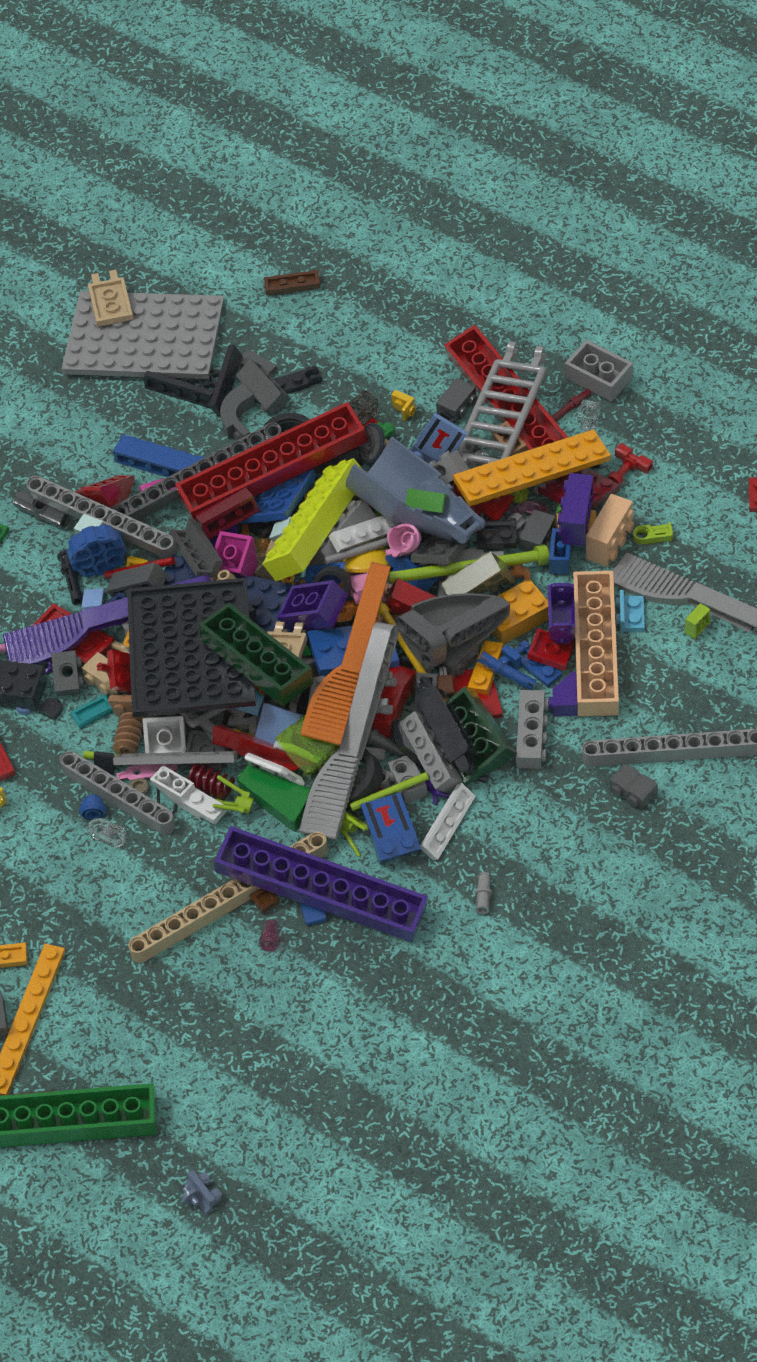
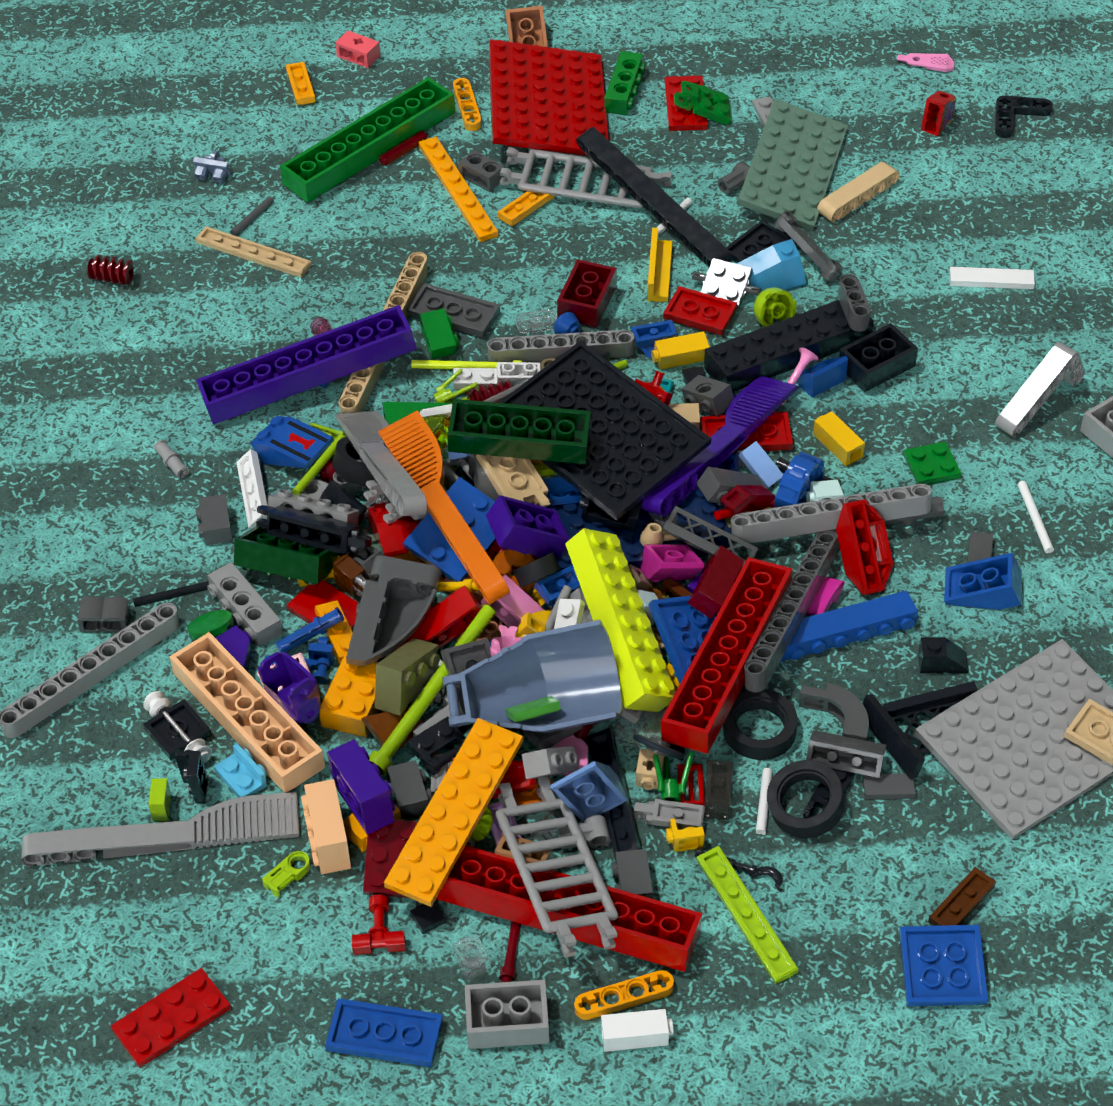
camera: 135 degrees right, 5 degrees down
none -> dark red piece [87,254,134,286]
none -> black bar [133,581,209,607]
none -> black plate [143,691,212,763]
none -> black bracket [175,750,209,803]
none -> green tile [187,610,234,640]
none -> tan tile [195,226,312,278]
none -> dark grey brick [195,494,233,545]
none -> dark grey bar [230,196,274,236]
none -> light orange plate [285,62,316,106]
none -> blue plate [325,998,443,1067]
none -> dark grey plate [406,283,500,338]
none -> neon yellow bar [411,360,523,369]
none -> green brick [419,308,459,360]
none -> yellow tile [516,612,546,637]
none -> dark red brick [557,259,617,327]
none -> light orange beam [574,970,674,1020]
none -> white brick [601,1009,673,1052]
none -> blue slope [631,320,677,358]
none -> light grey hinge [633,799,705,829]
none -> yellow brick [651,331,710,370]
none -> black piece [695,847,783,888]
none -> lime tile [696,846,798,984]
none -> dark red slope [720,485,775,515]
none -> white bar [756,768,773,835]
none -> black tyre [767,760,845,838]
none -> yellow brick [813,411,865,466]
none -> blue plate [899,925,988,1006]
none -> black slope [918,637,969,673]
none -> blue slope [944,553,1022,610]
none -> dark grey tile [967,531,993,563]

